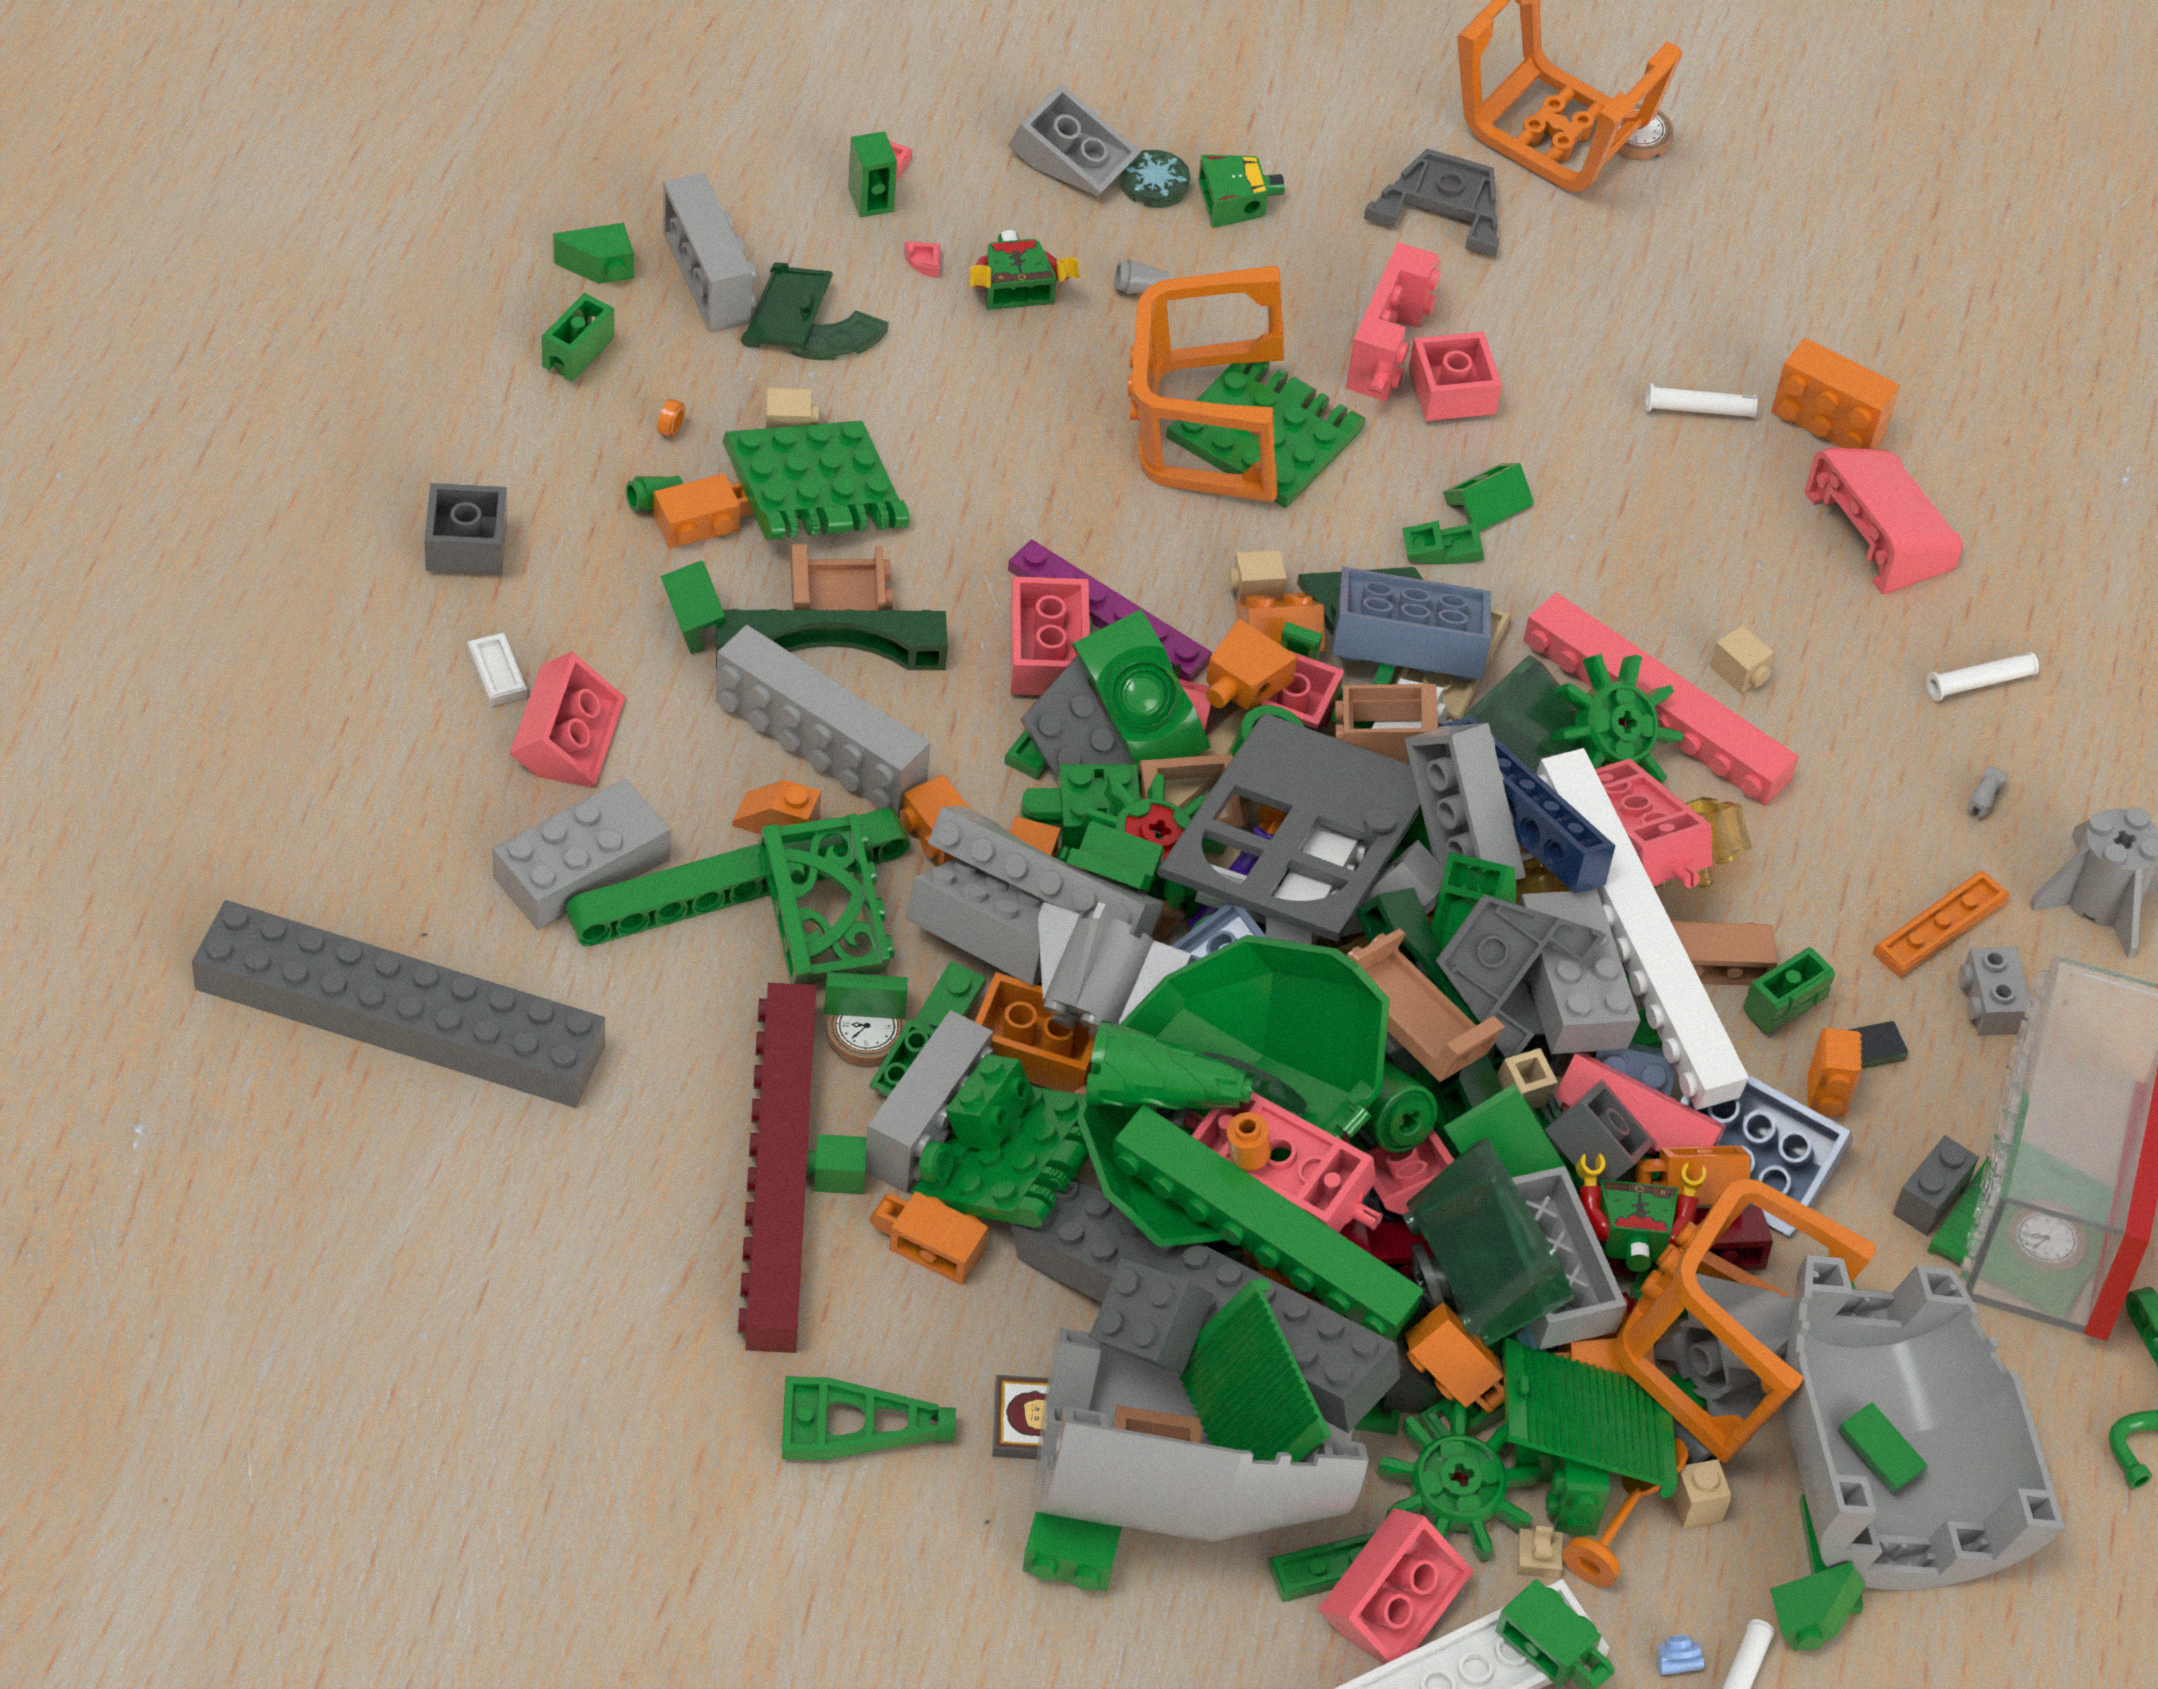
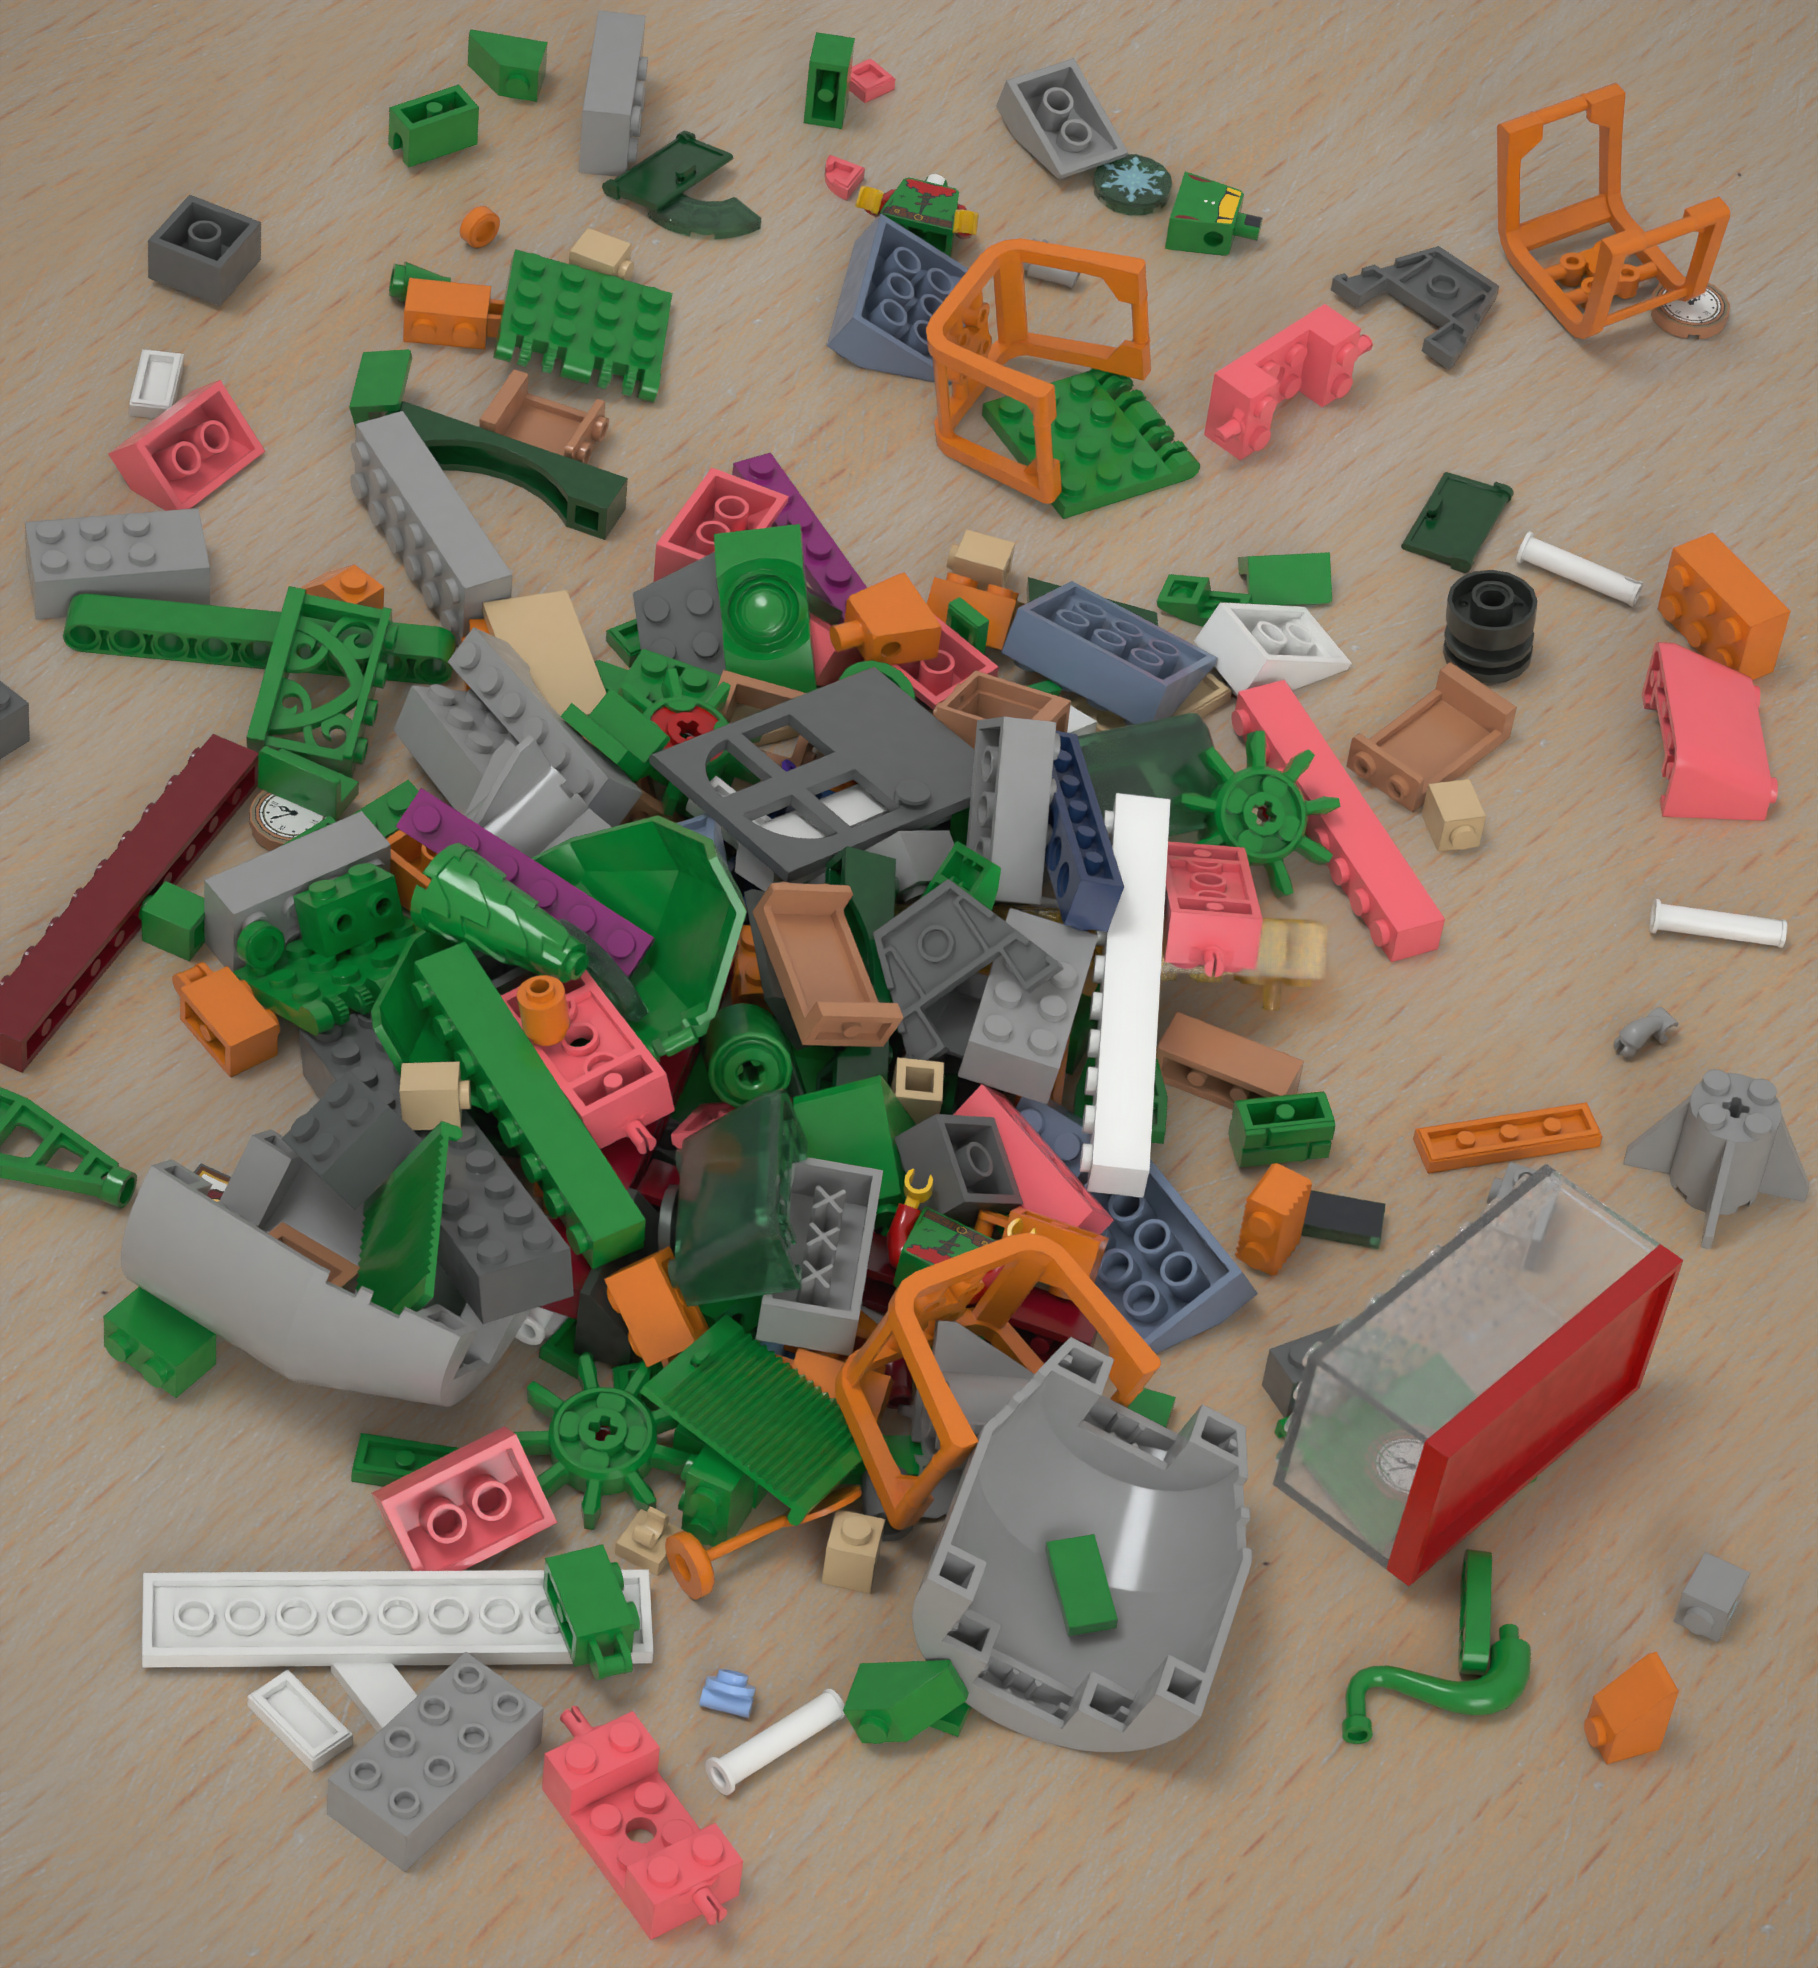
camera: 25 degrees right, 5 degrees down
coral brick [1408,331,1502,421] -> none
none -> magenta plate [396,788,656,978]
none -> tan brick [399,1062,471,1130]
none -> tan tile [482,590,606,727]
none -> sand blue slope [826,214,968,385]
none -> white slope [1194,603,1352,696]
none -> nougat panel [1346,662,1517,813]
none -> dark green door [1401,472,1514,573]
none -> pearl dark grey wheel [1443,570,1538,684]

